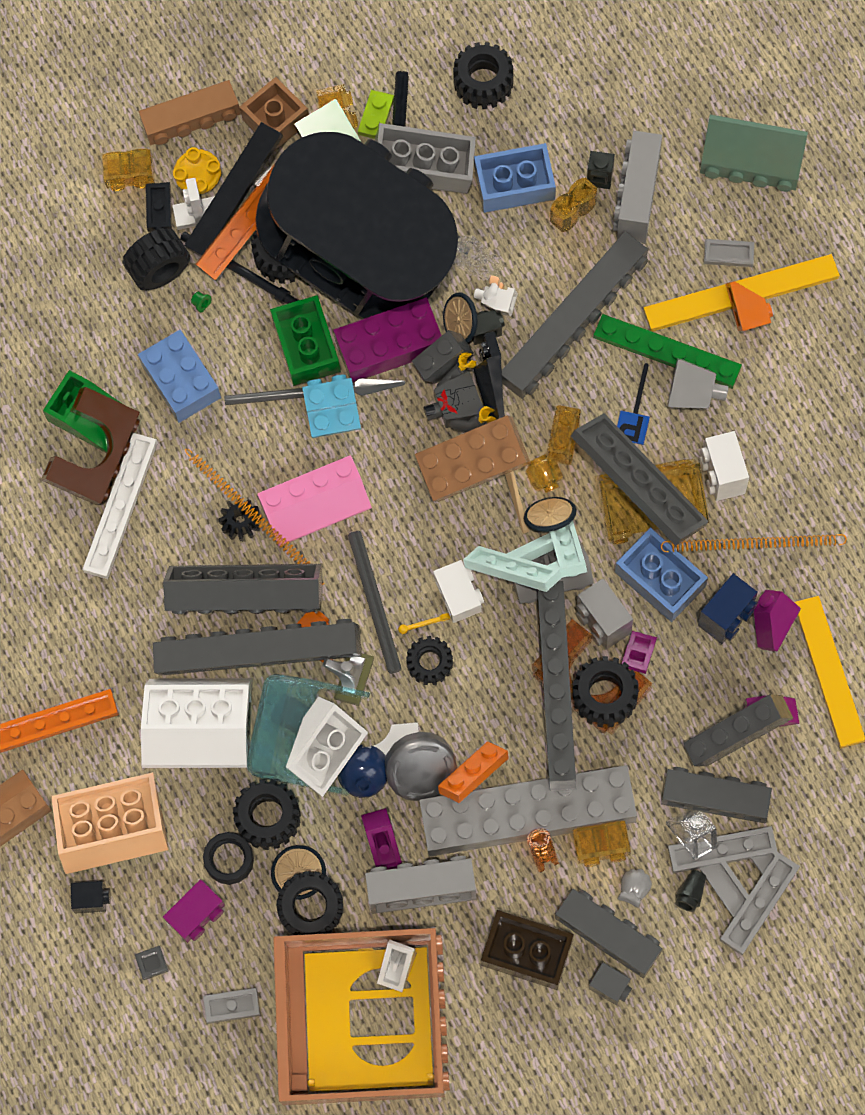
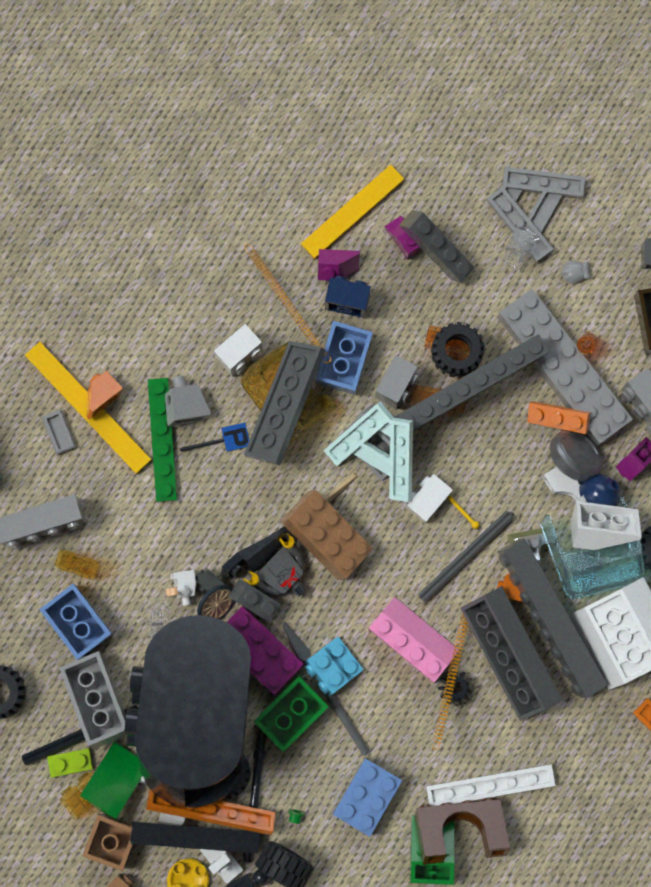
camera: 125 degrees left, 10 degrees up
black tyre [406,636,453,685] -> none
dark grey brick [502,232,648,399] -> none
tan wheel [524,497,577,532] -> none
clear yellow head [526,454,563,493] -> none
clear yellow brick [547,405,581,465] -> none
dark grey brick [555,889,662,979] -> none
clear yellow brick [573,821,631,867] -> none
pearl dark grey window [586,151,615,189] -> none
magenta slope [622,631,657,674] -> none
dark grey brick [661,767,772,824] -> none
pearl dark grey cone [675,870,706,912] -> none

